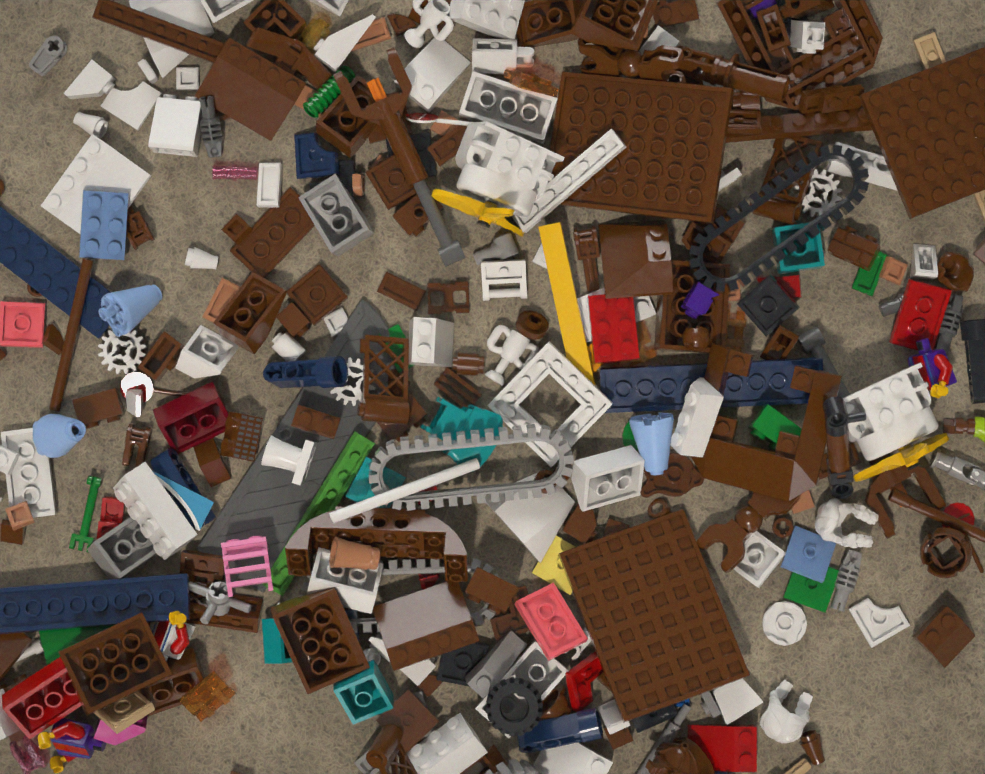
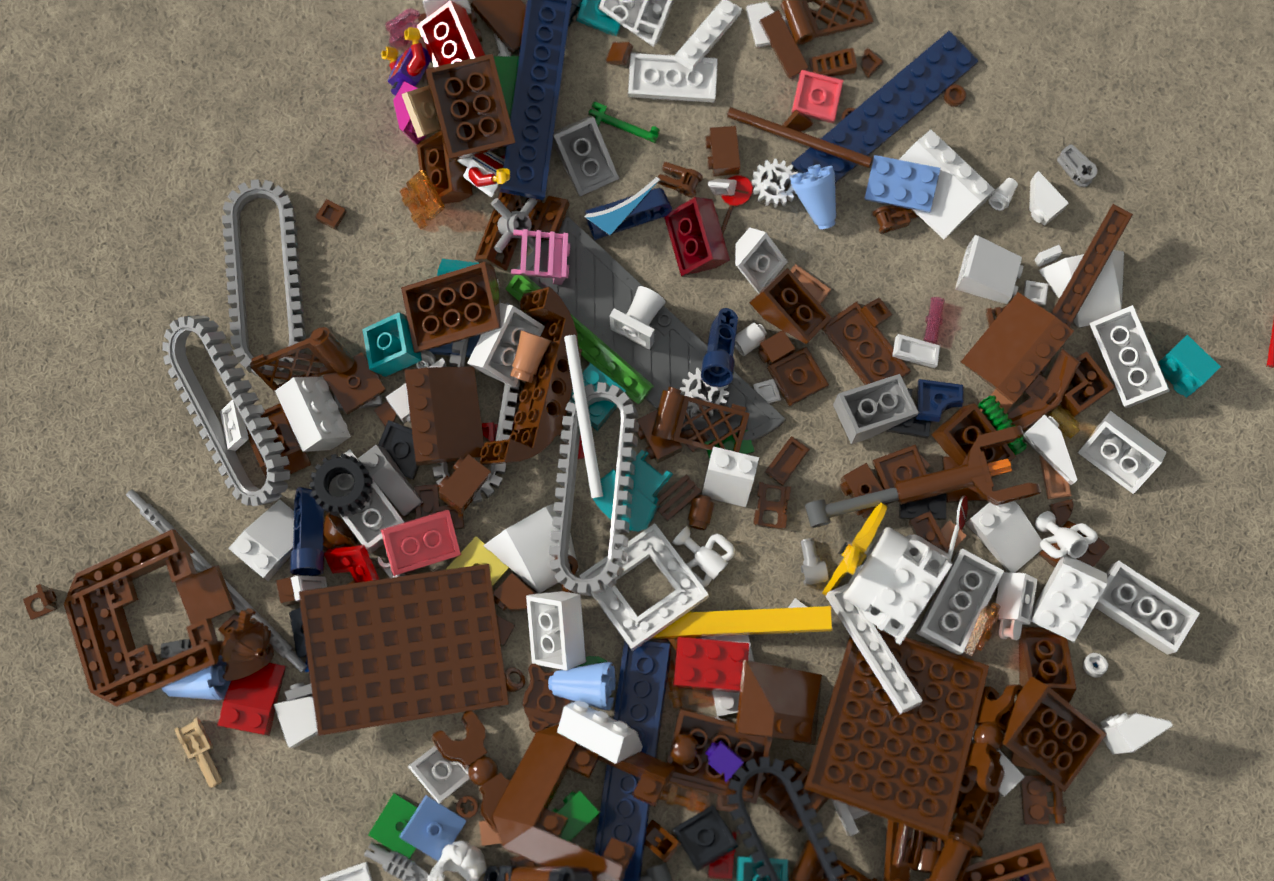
camera: 95 degrees right, 10 degrees down
nougat tile [5,501,35,531] -> none
light blue cone [33,414,86,458] -> none
red slope [97,496,125,539] -> none
white tile [101,81,162,130] -> none
white brick [113,462,198,560] -> none
reddish brown brick [138,332,185,382] -> none
white cone [185,247,219,270] -> none
reddish brown slope [193,438,232,488] -> none
dark grey hinge [199,96,223,158] -> none
reddish brown brick [220,412,263,462] -> none
reddish brown brick [291,405,341,439] -> none
nougat tile [352,174,365,197] -> none
white plate [481,259,527,301] -> none
reddish brown plate [516,310,549,340] -> none
reddish brown connector [573,226,600,292] -> none
white hair [760,680,813,743] -> none
white tile [762,601,807,646] -> none
reddish brown cone [799,730,825,765] -> none

